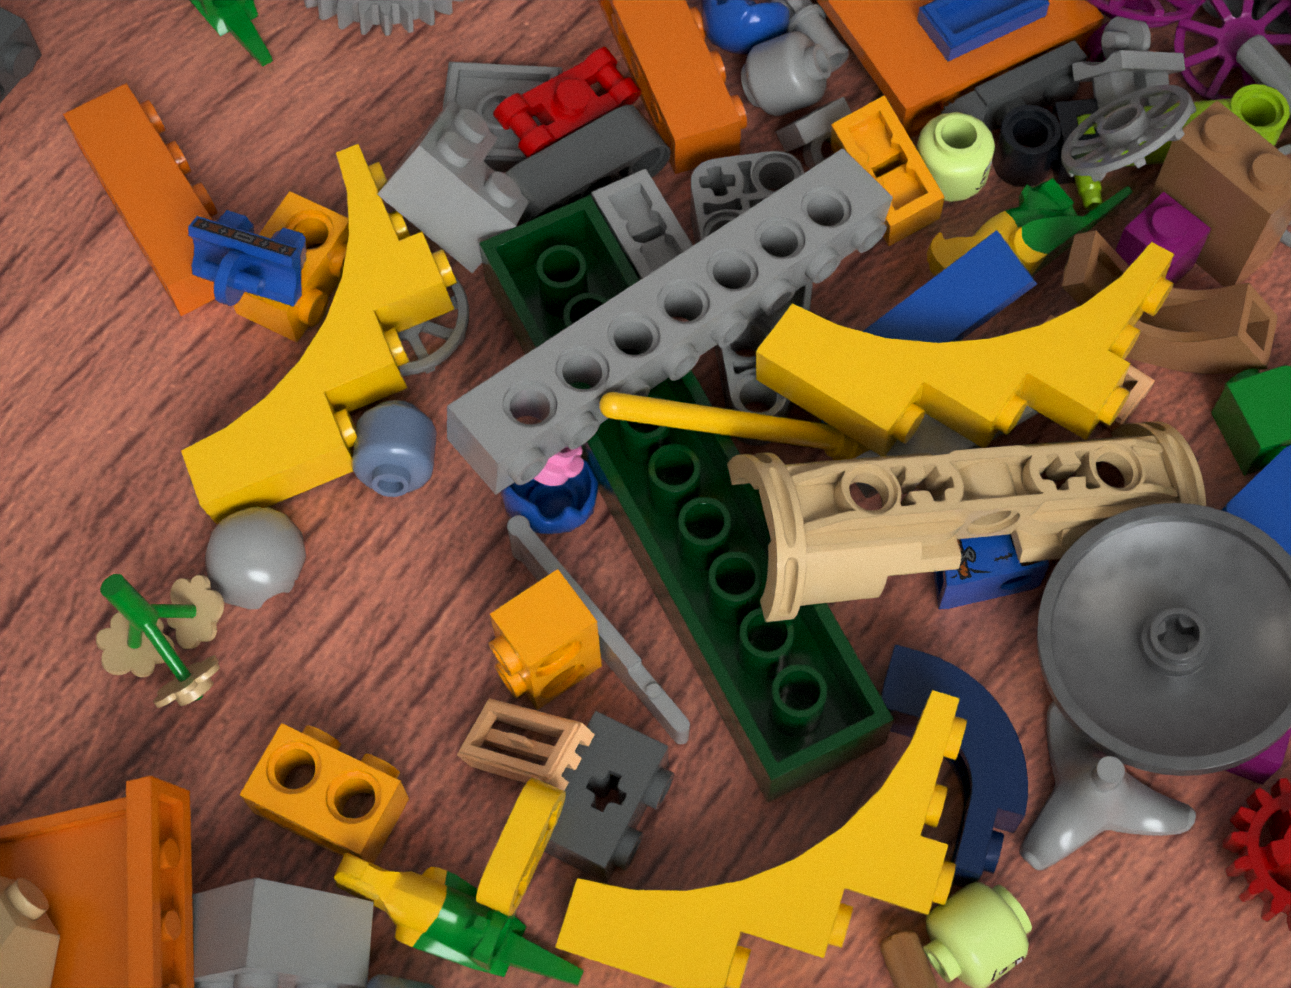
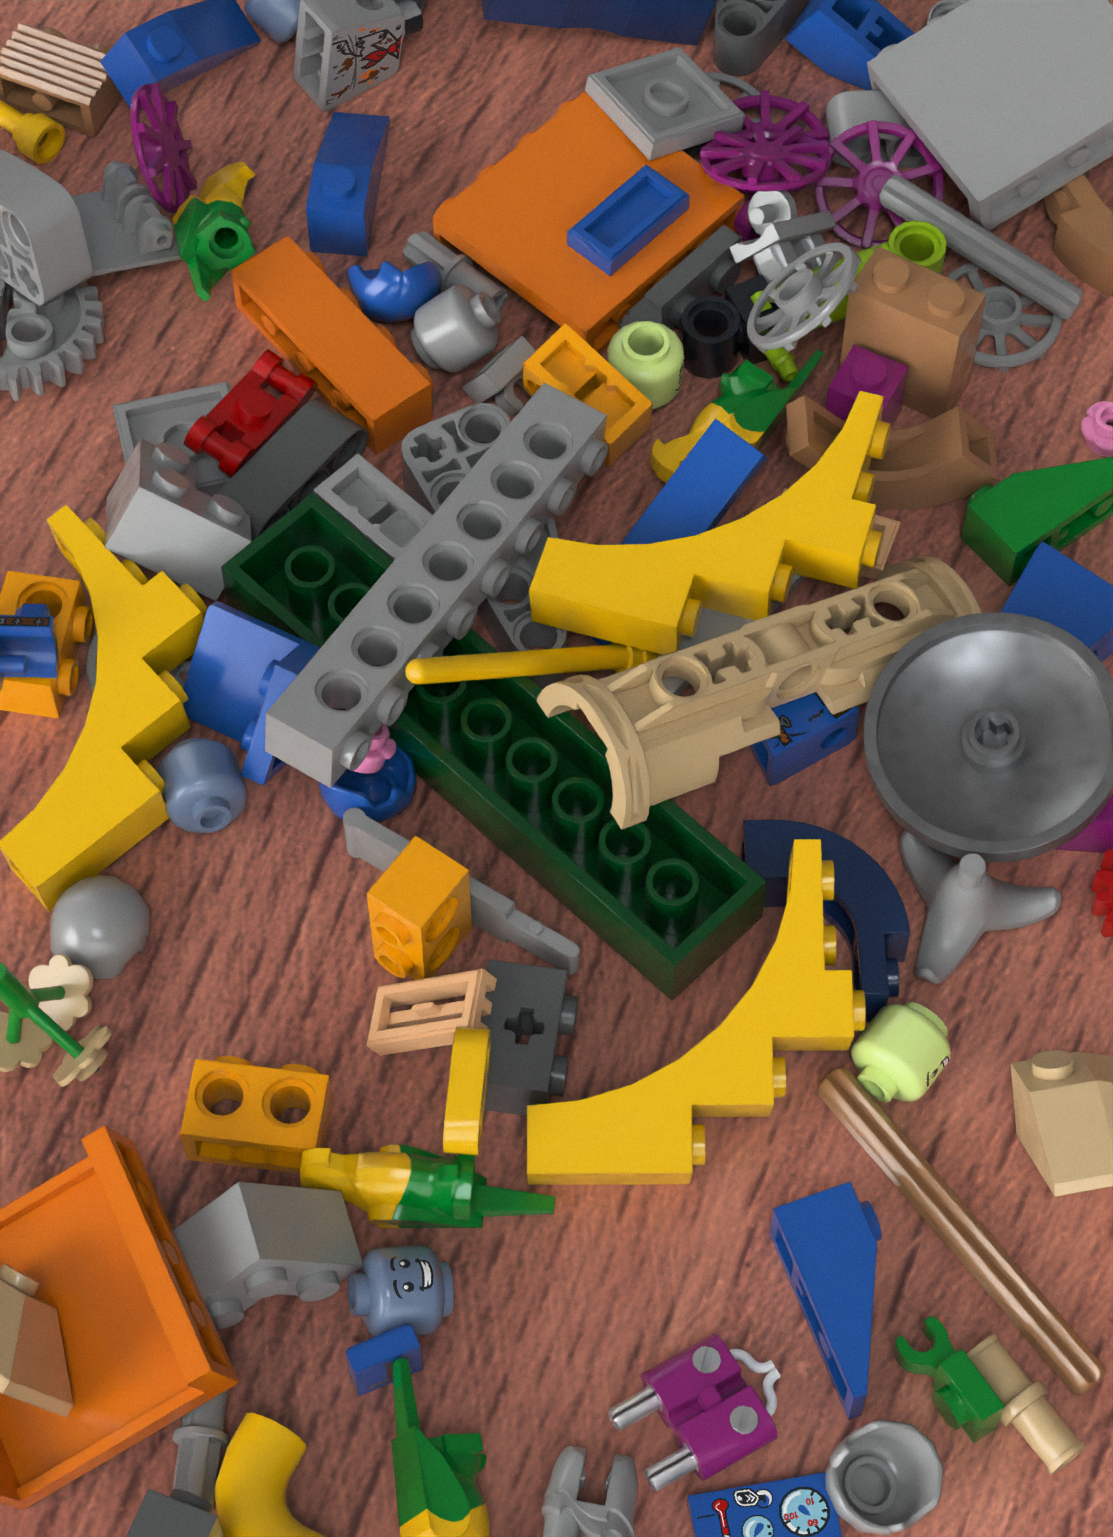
camera: 20 degrees left, 5 degrees down
none -> blue bracket [183,601,320,785]

